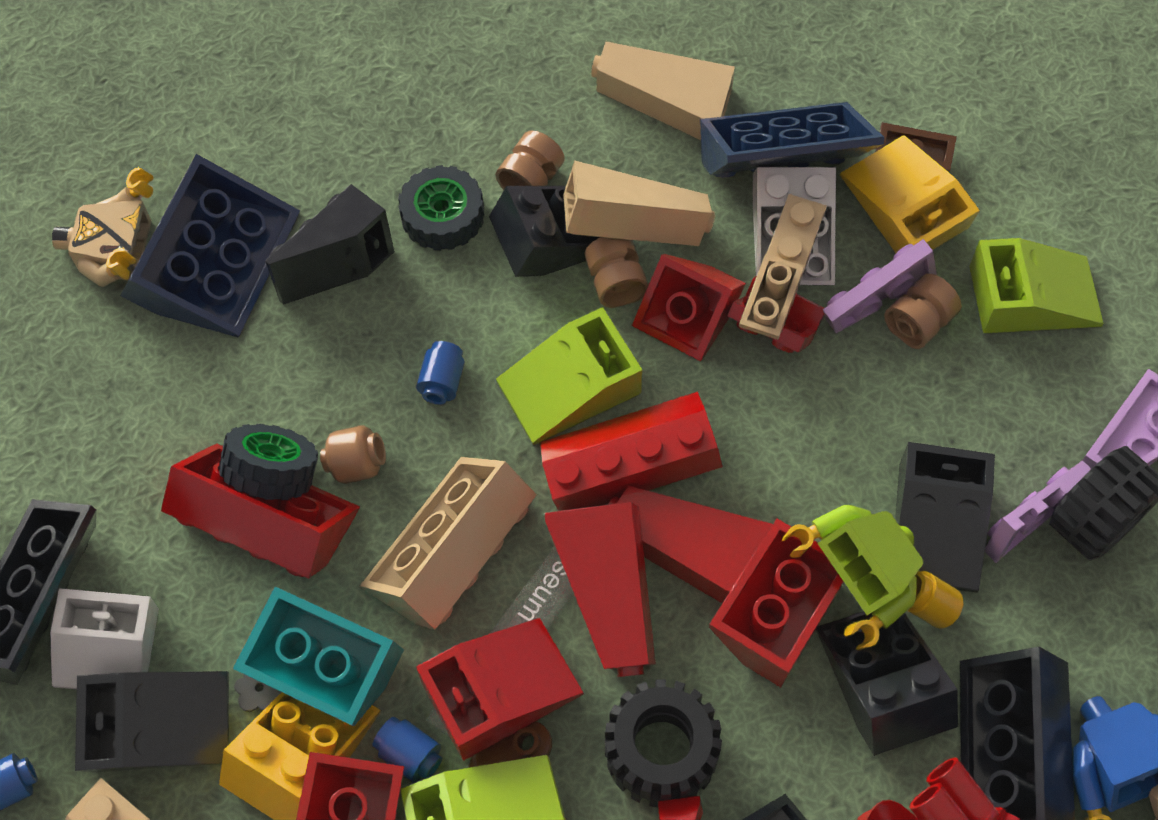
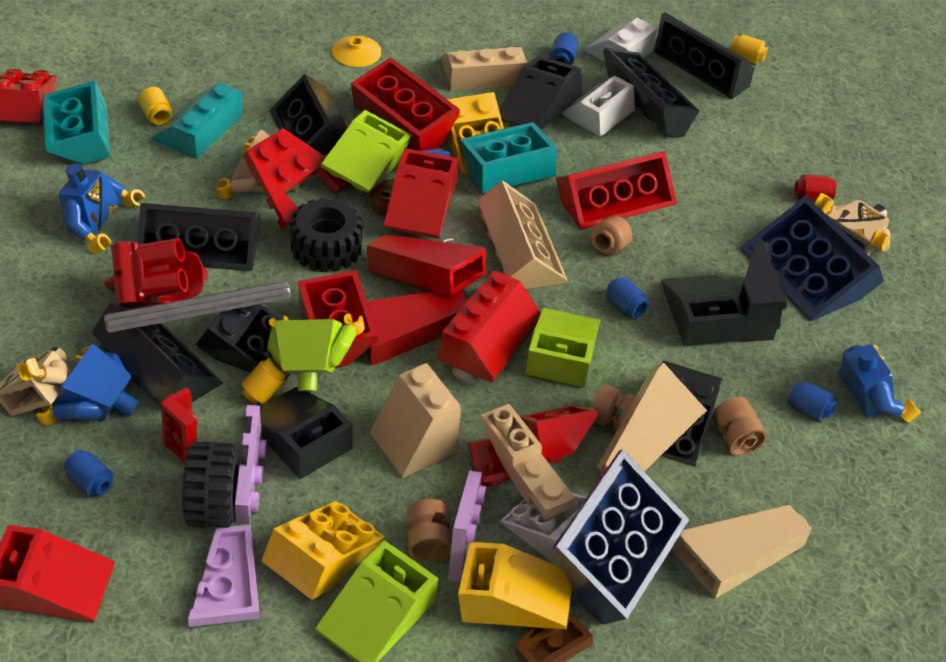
camera: 125 degrees right, 15 degrees down
black wheel [219,424,318,500] -> none
black wheel [398,165,485,251] -> none
none -> flat silver axle [104,281,291,333]
none -> red bracket [161,388,198,464]
none -> yellow slope [261,501,385,600]
none -> tan slope [369,363,461,478]
none -> black slope [661,275,747,346]
none -> blue brick [788,381,837,422]
none -> red brick [794,174,836,202]
none -> blue torso [840,344,921,423]

